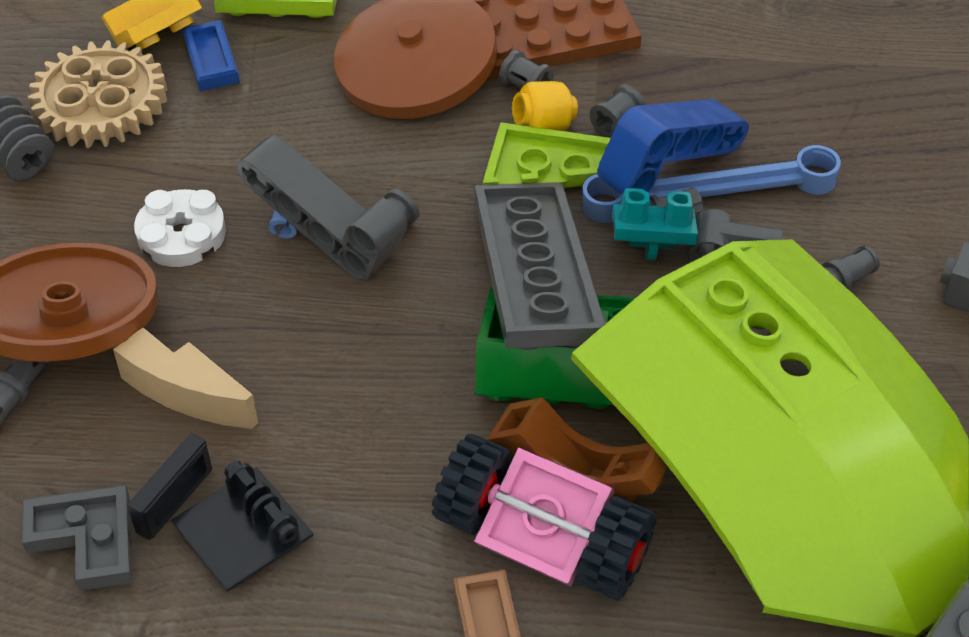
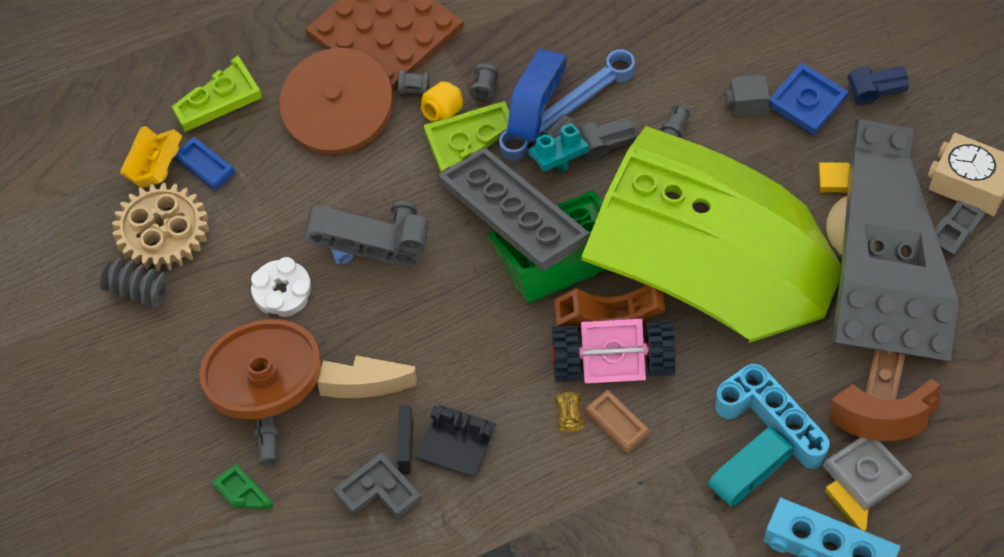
camera: 30 degrees left, 10 degrees up
none -> clear yellow bush [555,392,585,432]

